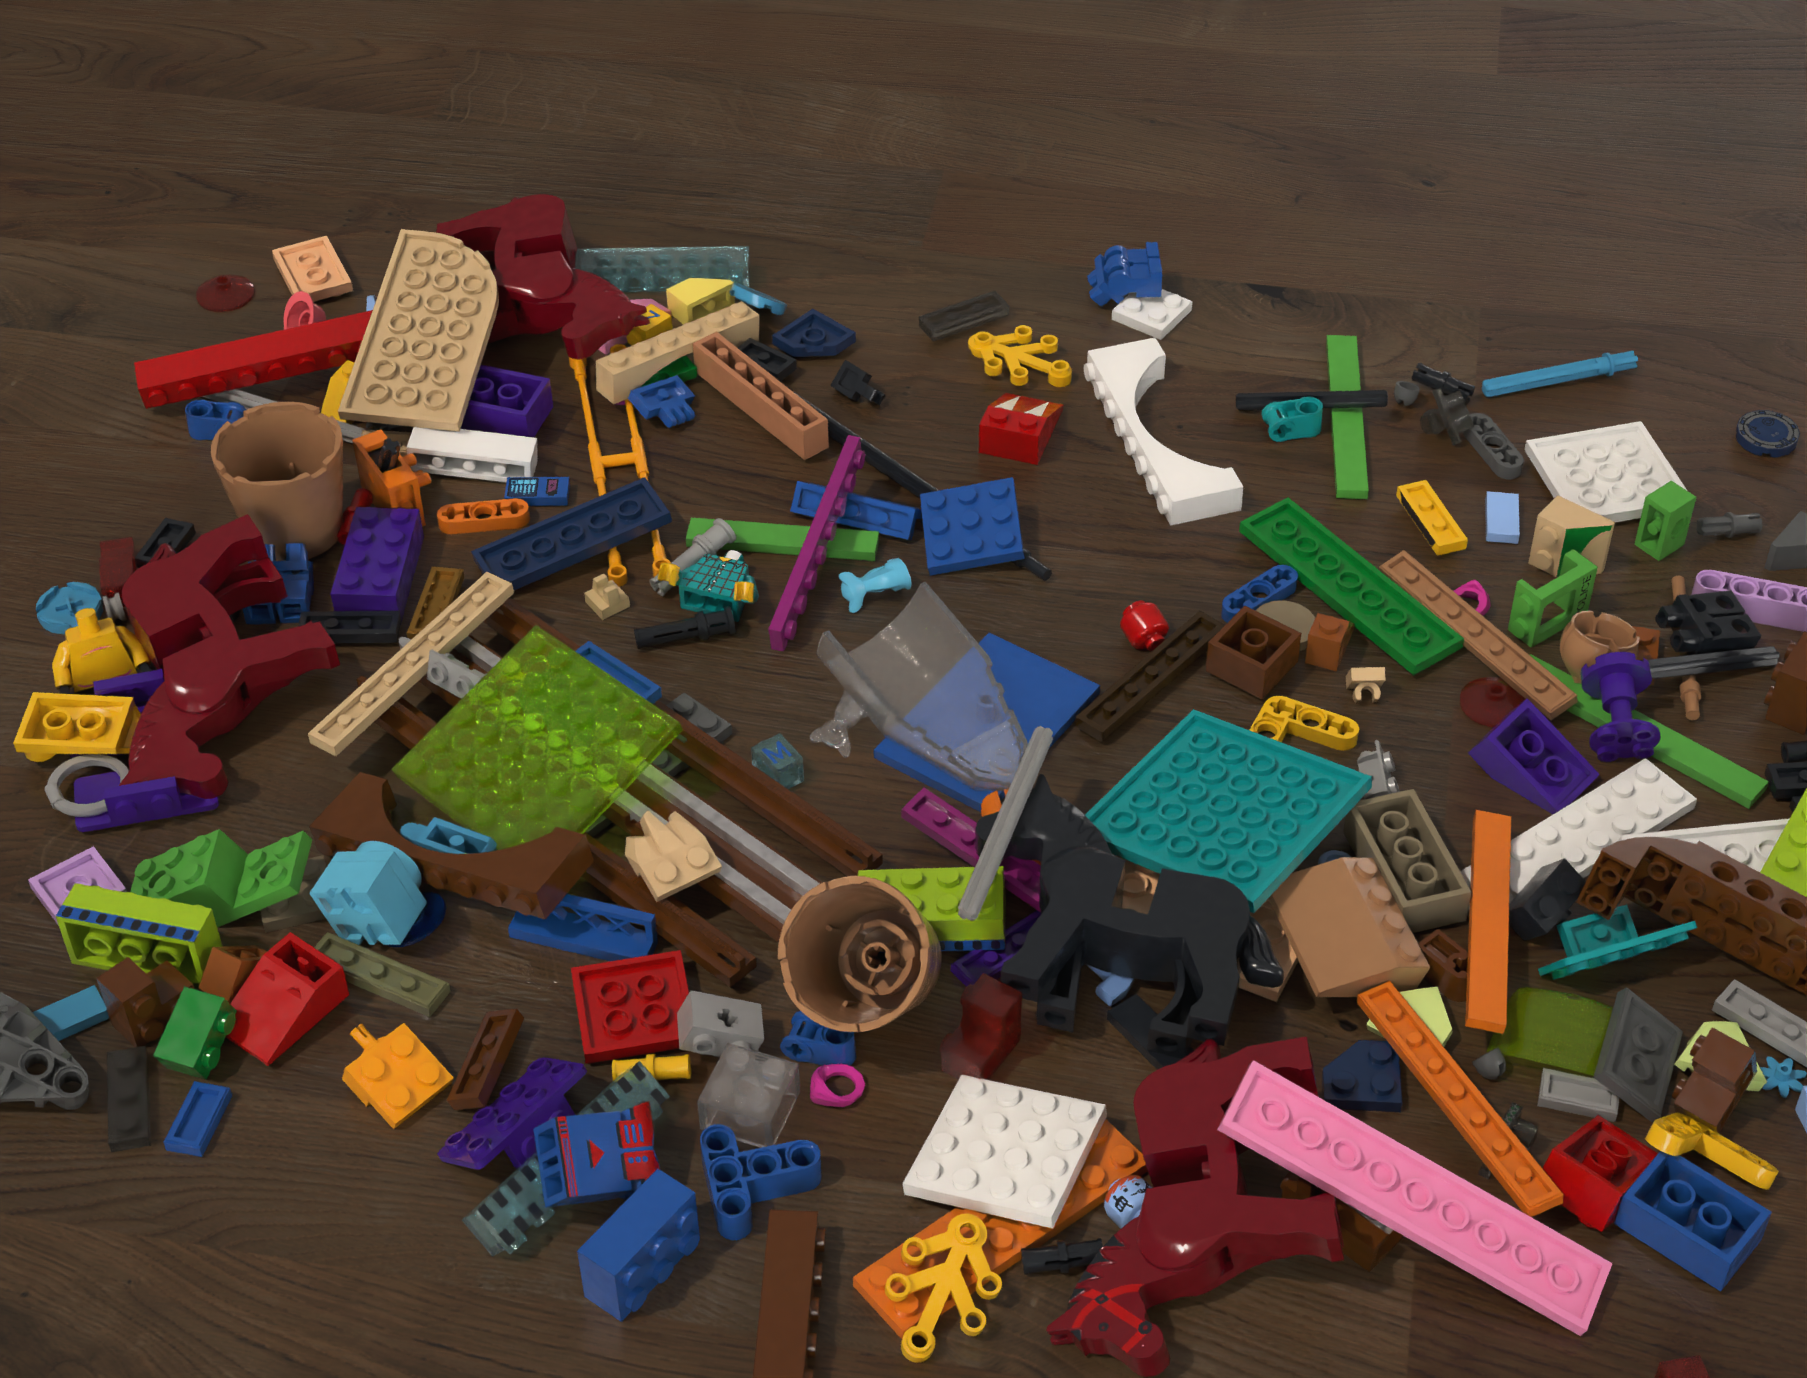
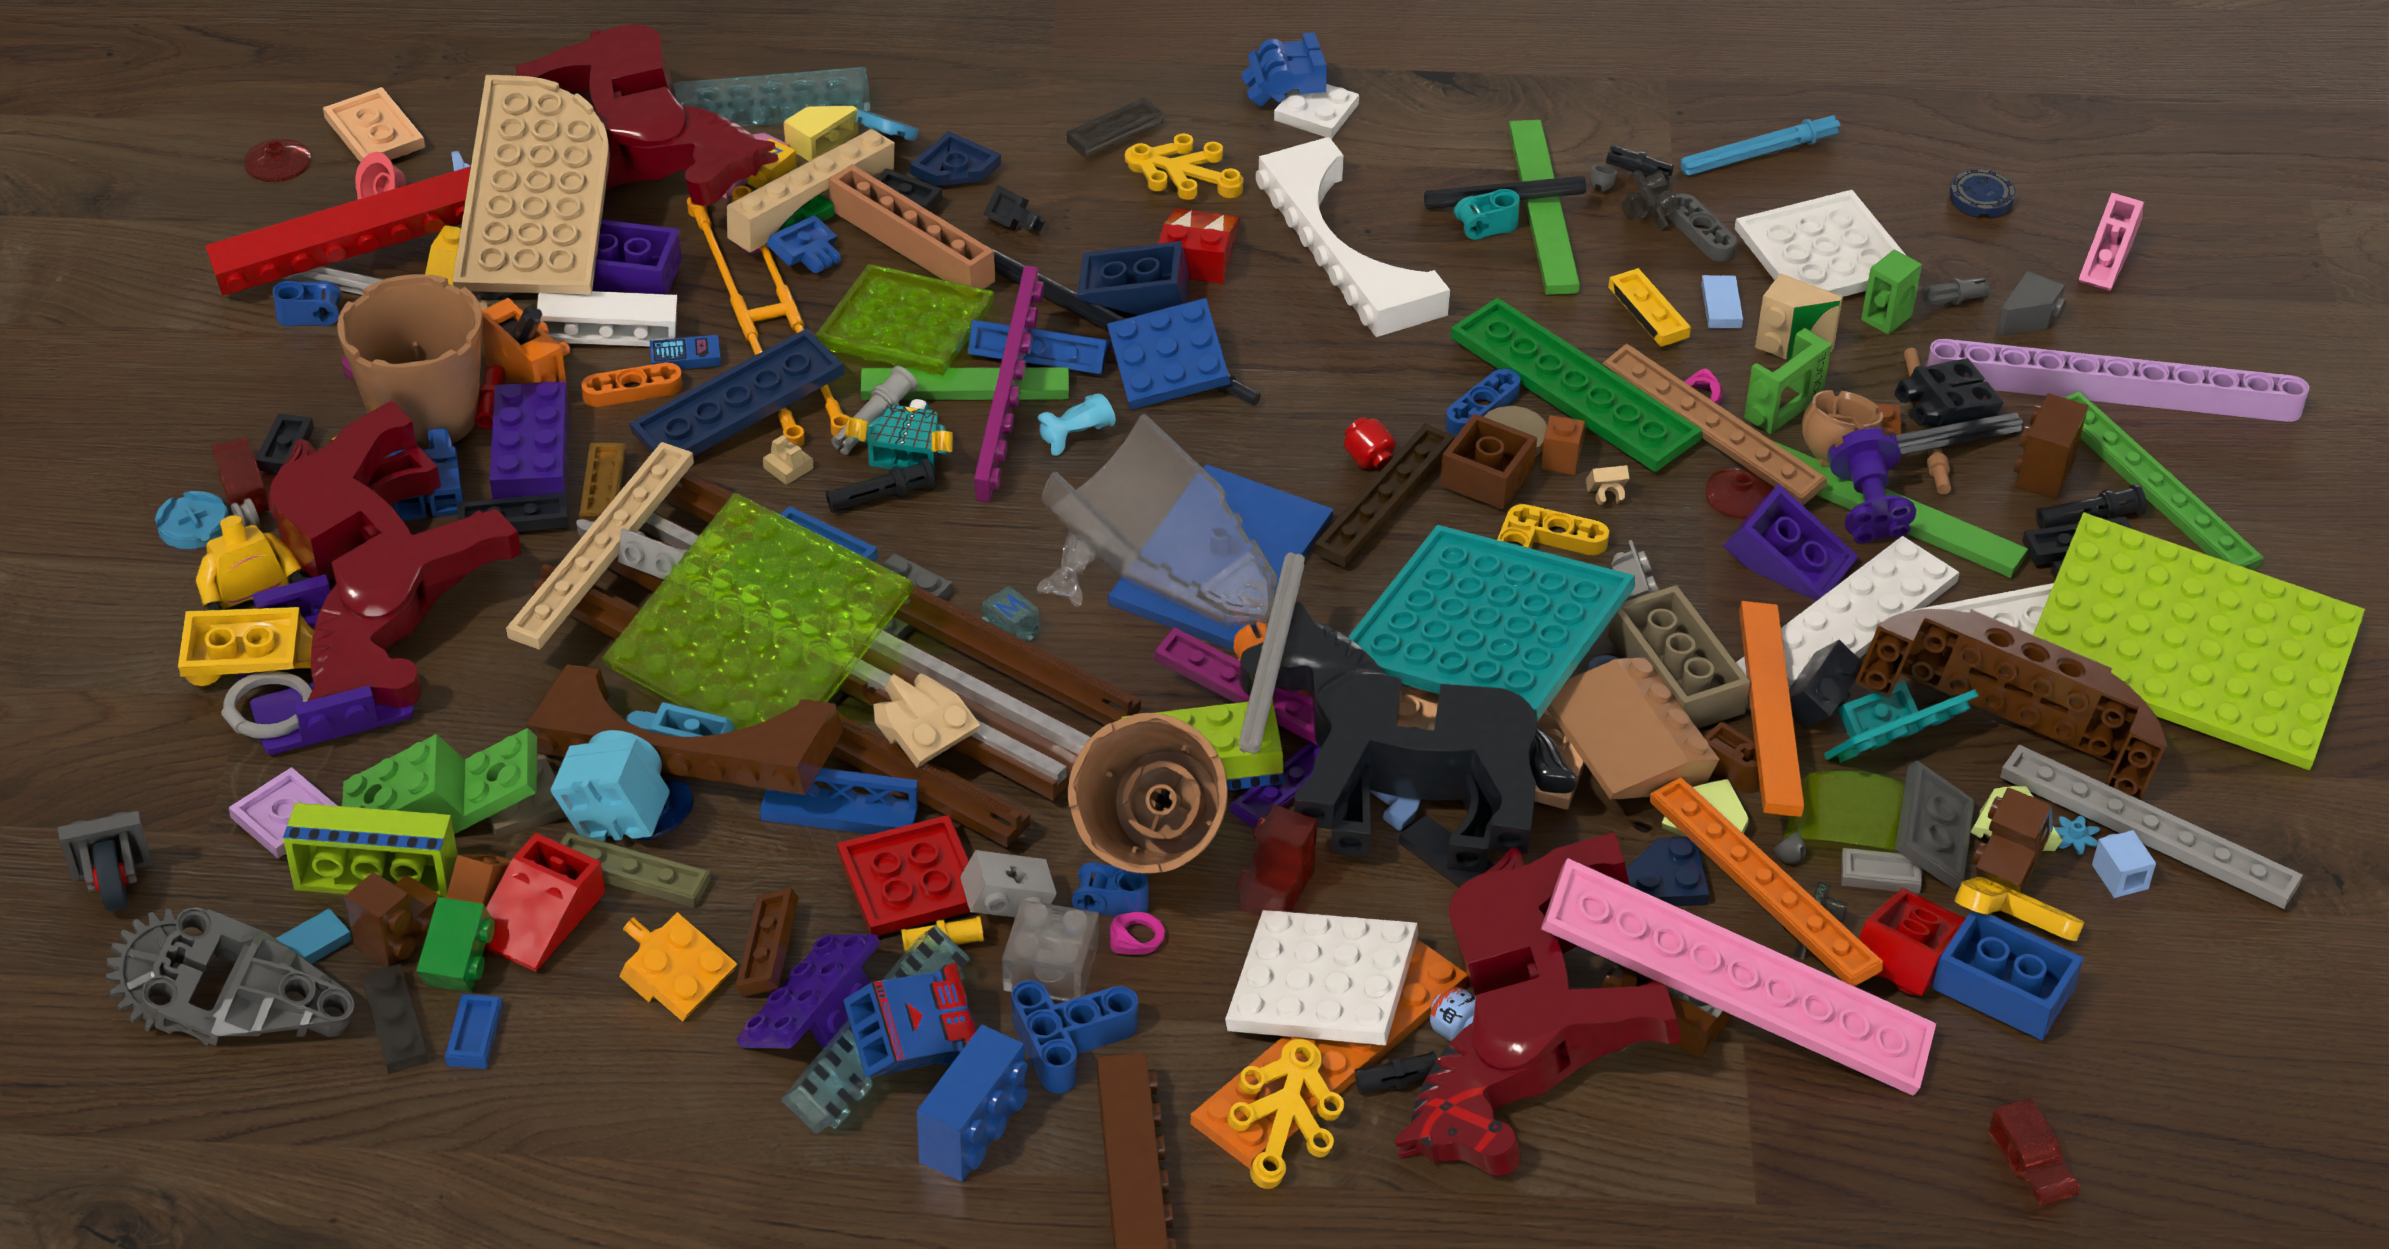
camera: 10 degrees left, 0 degrees up
none -> clear neon green plate [815,264,994,376]
none -> dark blue slope [1077,241,1190,315]

